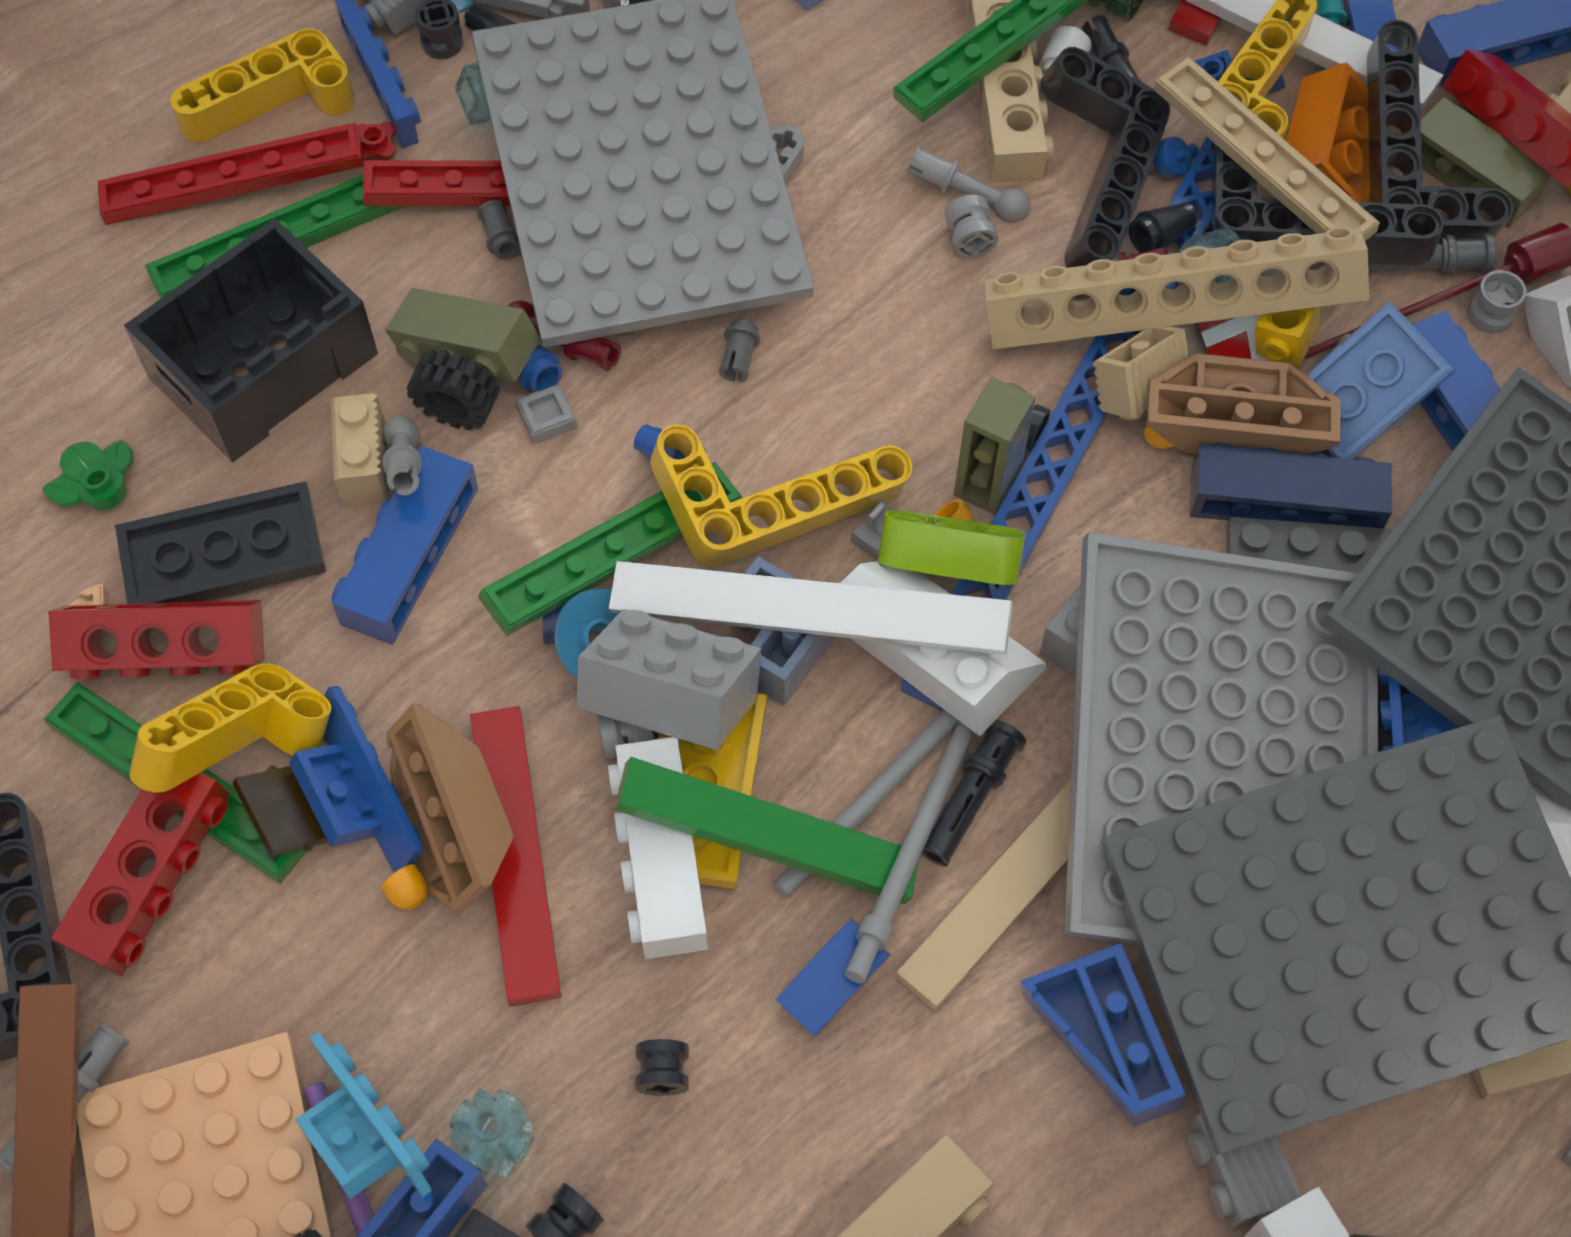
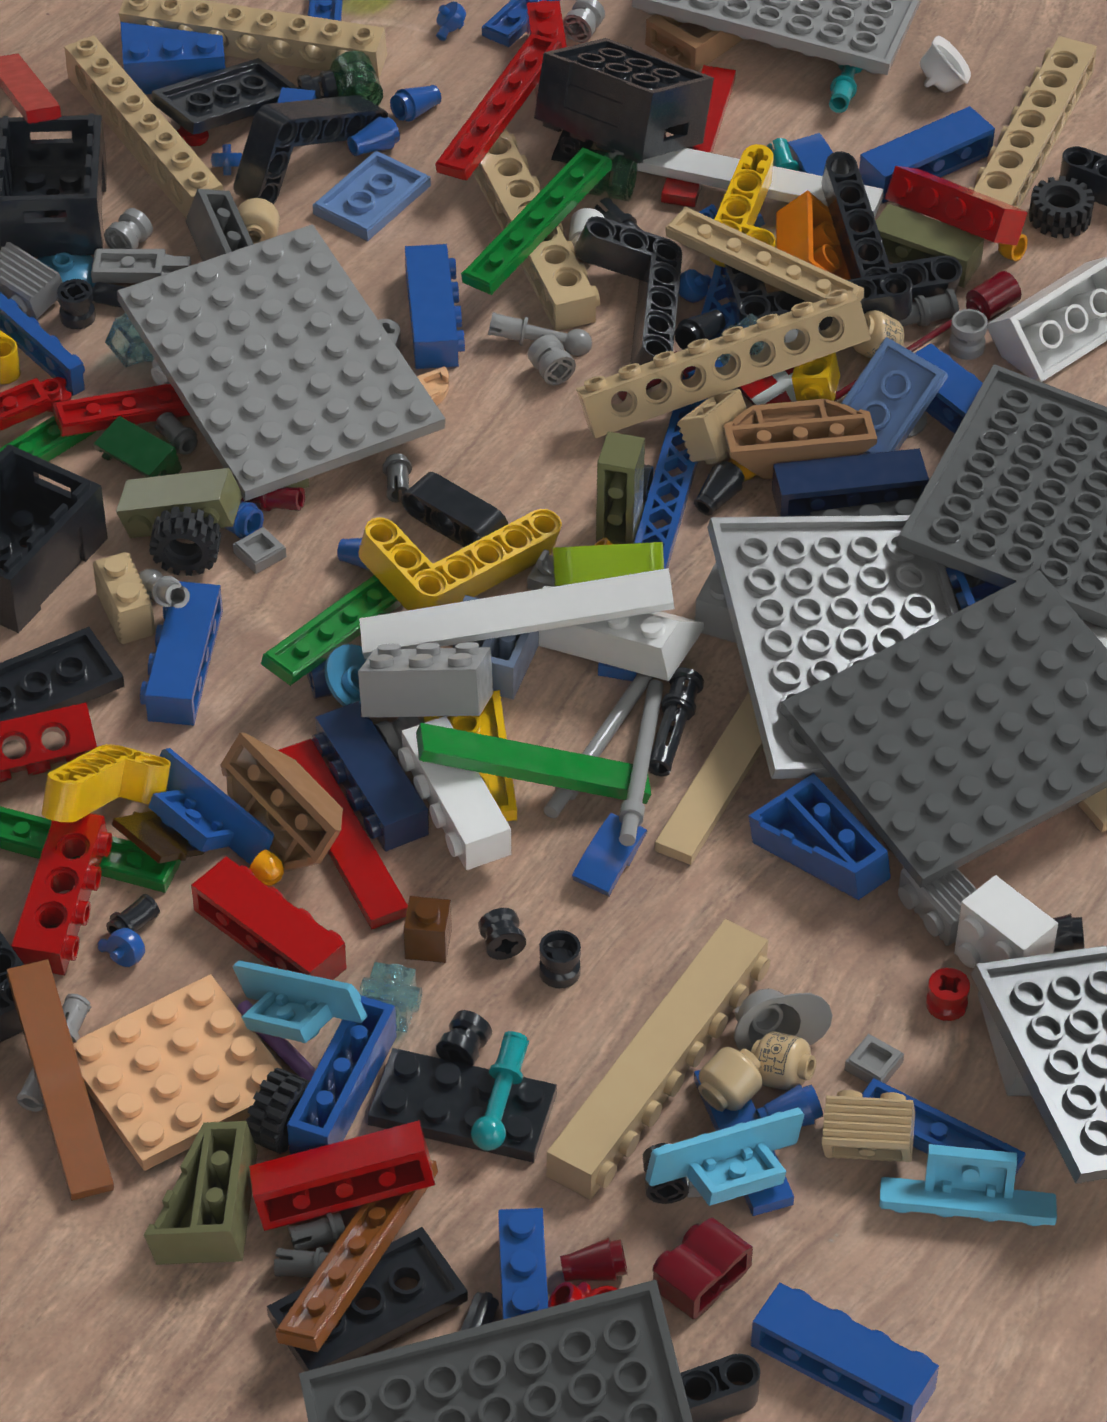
camera: 15 degrees left, 15 degrees down
none -> dark green hinge [93,416,182,478]
none -> blue piece [98,928,145,967]
none -> black pin [106,894,160,935]
none -> red brick [191,856,347,980]
none -> dark blue brick [312,701,429,852]
none -> black beam [401,472,508,547]
none -> reddish brown brick [404,896,452,963]
none -> blue brick [405,244,465,369]
none -> light nougat tile [417,366,449,405]
none -> black wheel [539,930,581,988]
none -> black cone [694,461,745,516]
none -> tan head [853,310,904,359]

